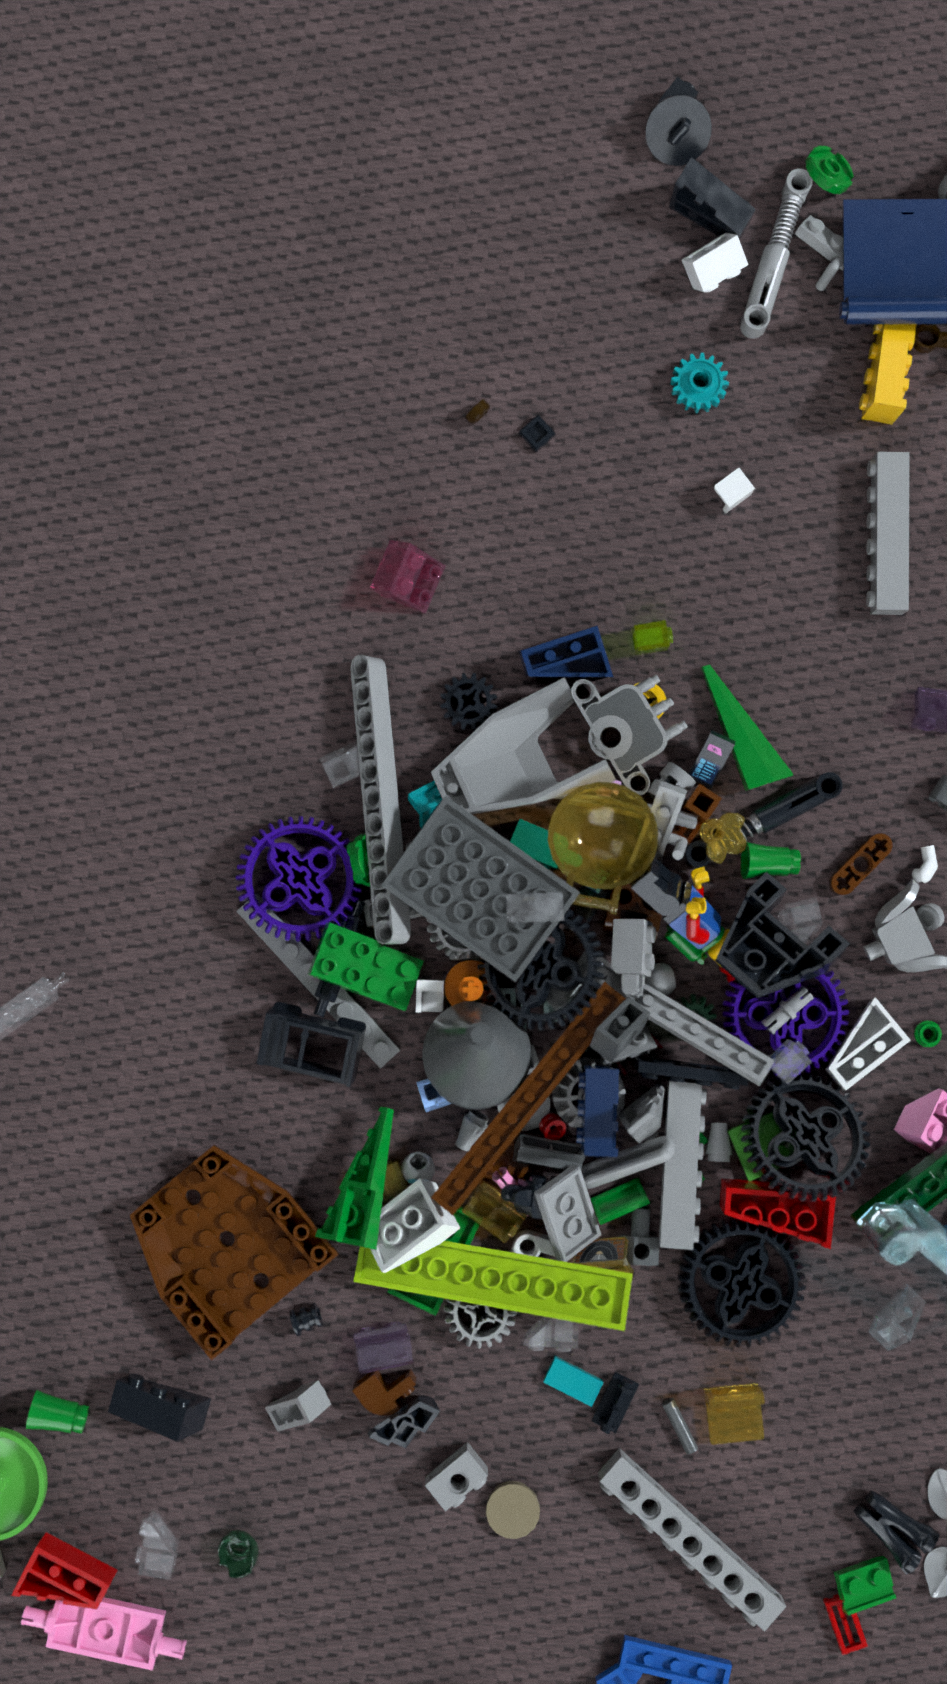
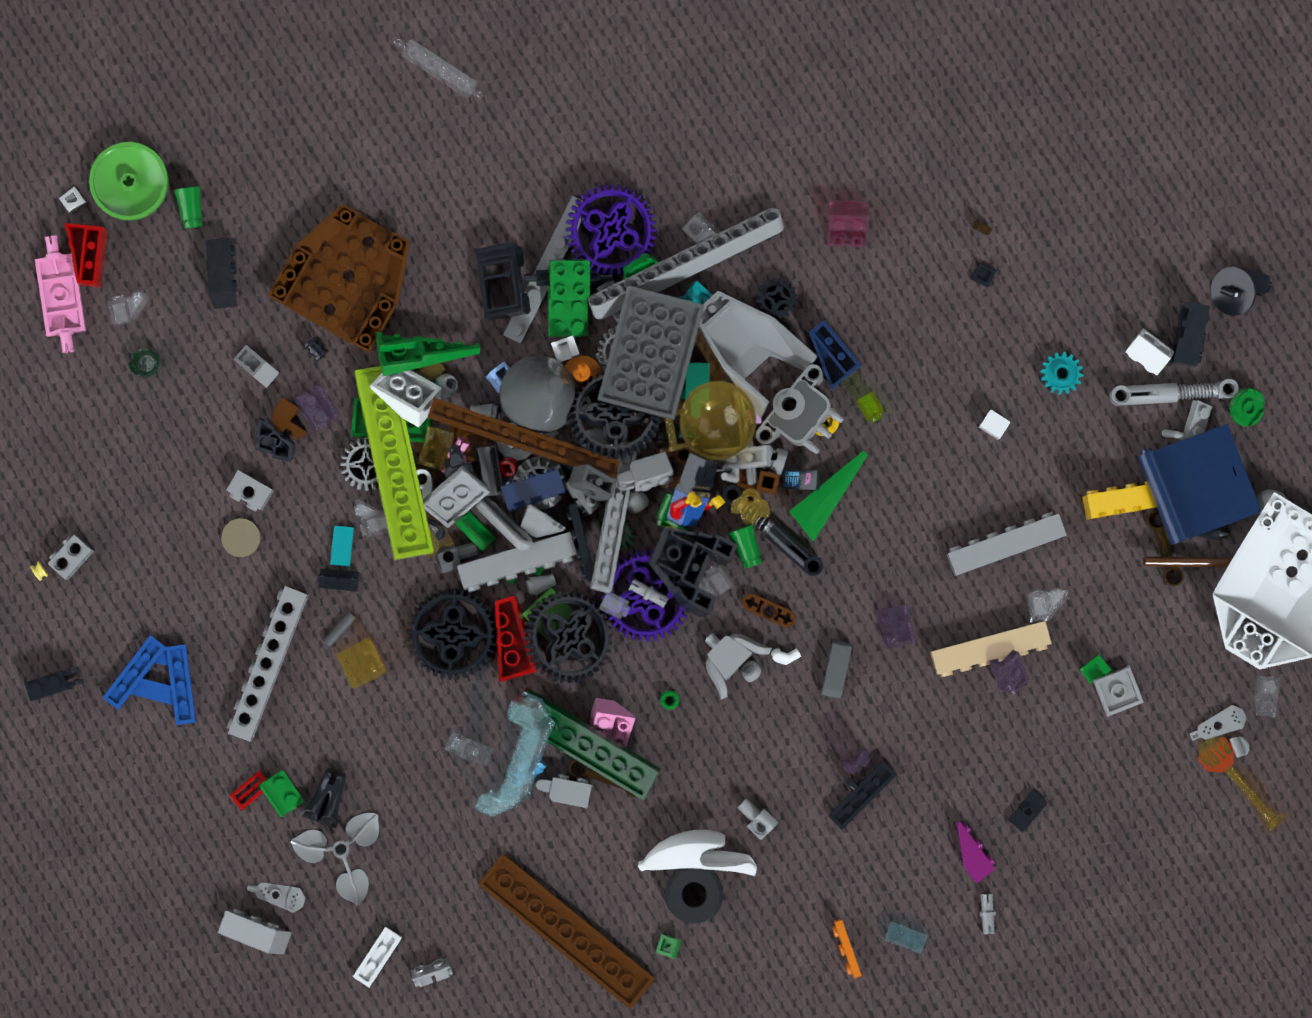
camera: 65 degrees right, 0 degrees up
clear slope [506,891,564,922] -> none
white wedge [825,997,911,1091] -> none

